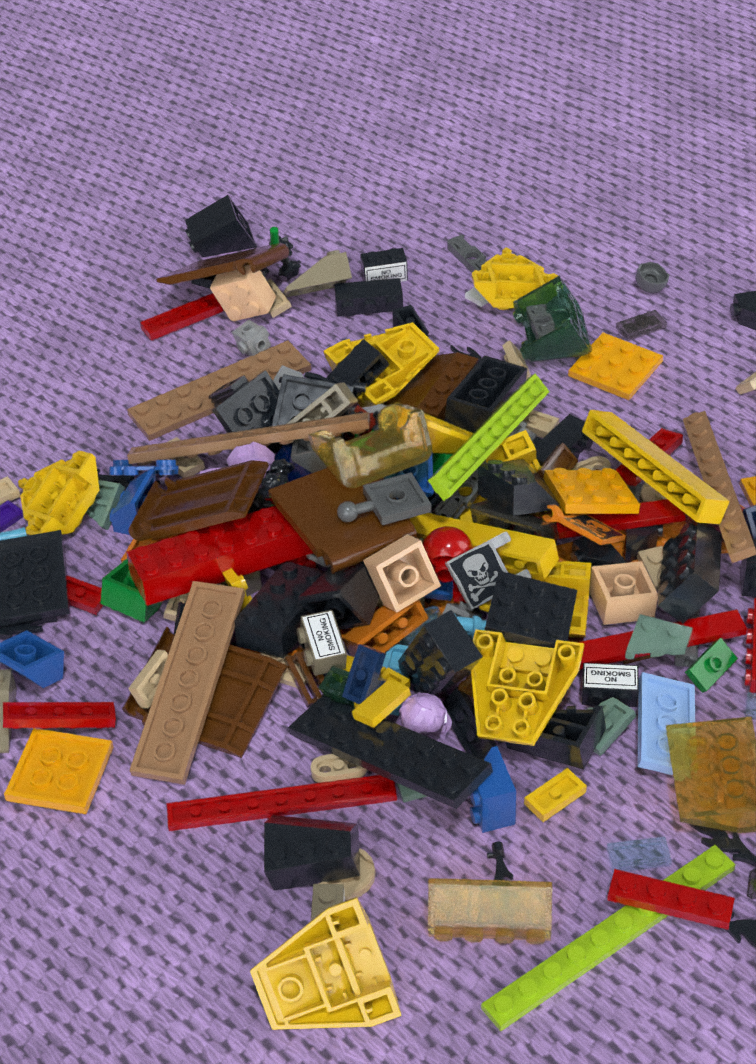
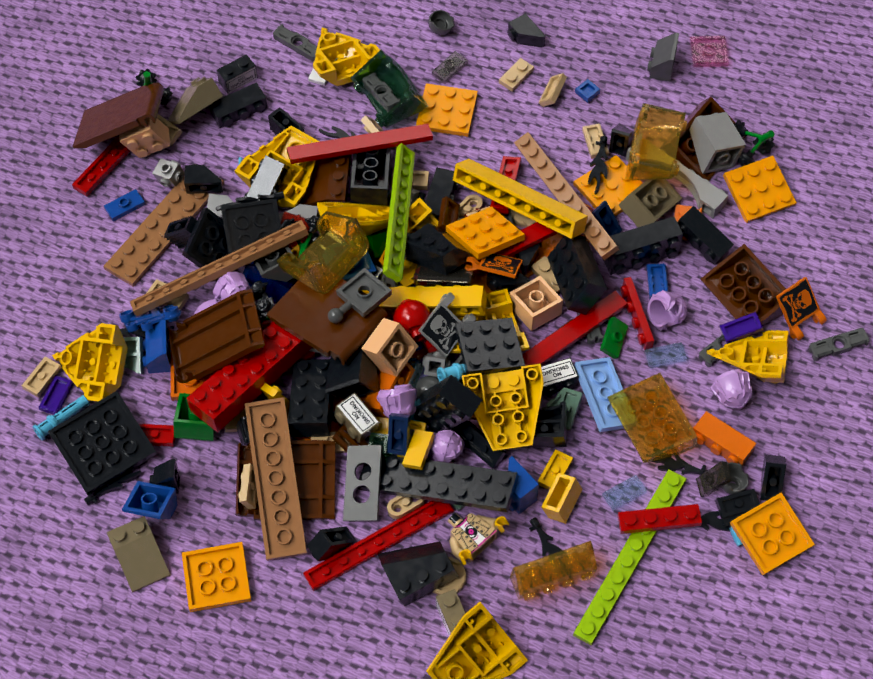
camera: 25 degrees left, 15 degrees up
red plate [2,702,116,729] -> none
black slope [185,195,257,258] -> none
dark tan slope [287,382,359,443] -> none
sand green wing [625,614,693,659] -> none
none -> blue plate [104,189,145,222]
none -> black slope [150,459,181,494]
none -> black slope [184,164,223,194]
none -> tile [287,124,433,164]
none -> black slope [307,526,357,561]
none -> piece [343,445,383,521]
none -> lavender helmet [377,384,417,418]
none -> torso [448,513,509,565]
none -> tan plate [499,58,534,92]
none -> yellow brick [541,473,583,524]

